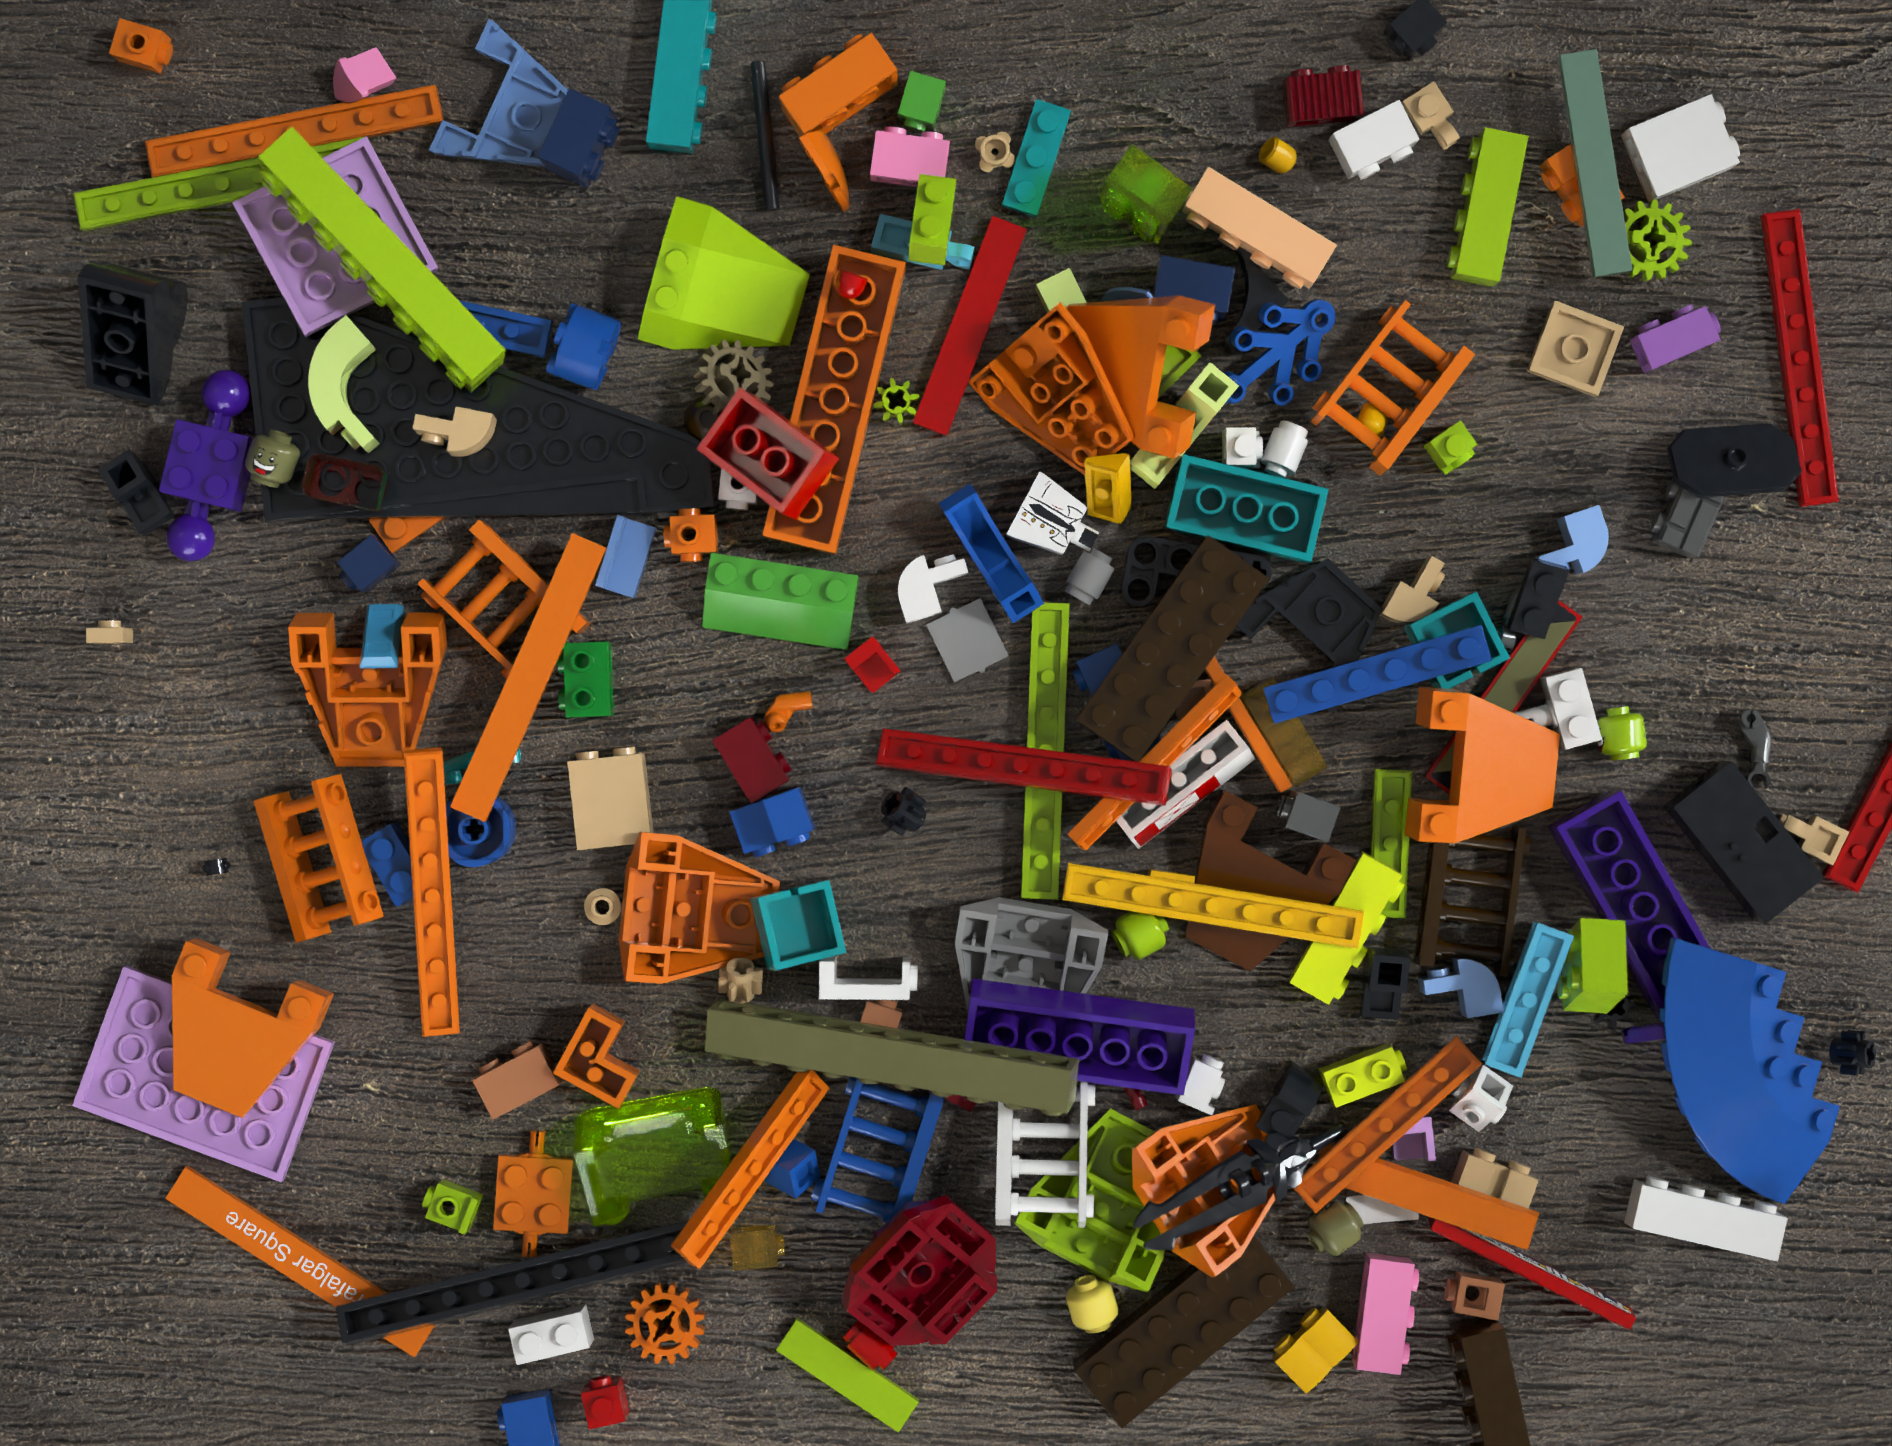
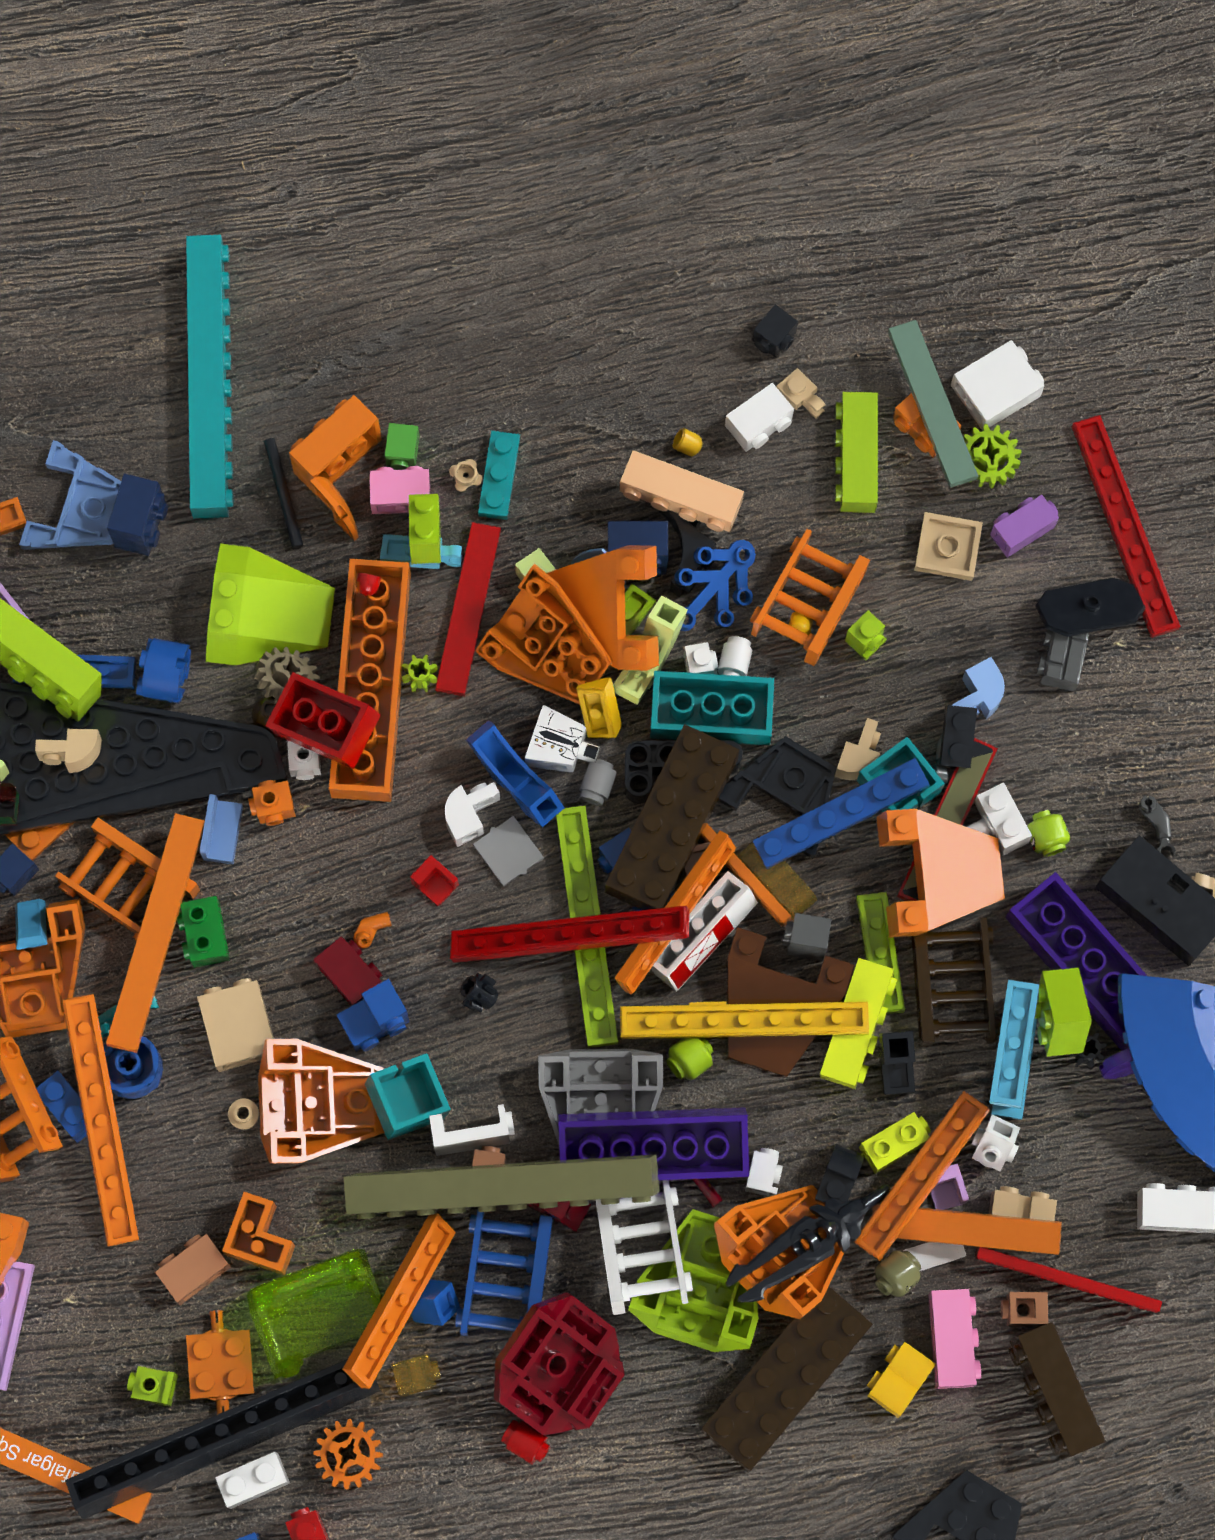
camera: 15 degrees left, 15 degrees down
bright green slope [702,553,859,650] -> none
tan gear [718,958,763,1004] -> none
lime tile [776,1317,919,1433] -> none
light yellow head [1066,1275,1118,1333] -> none
clear neon green brick [1099,144,1193,243] -> none
dark red brick [1282,65,1364,128] -> none
light blue brick [1418,957,1504,1018] -> none

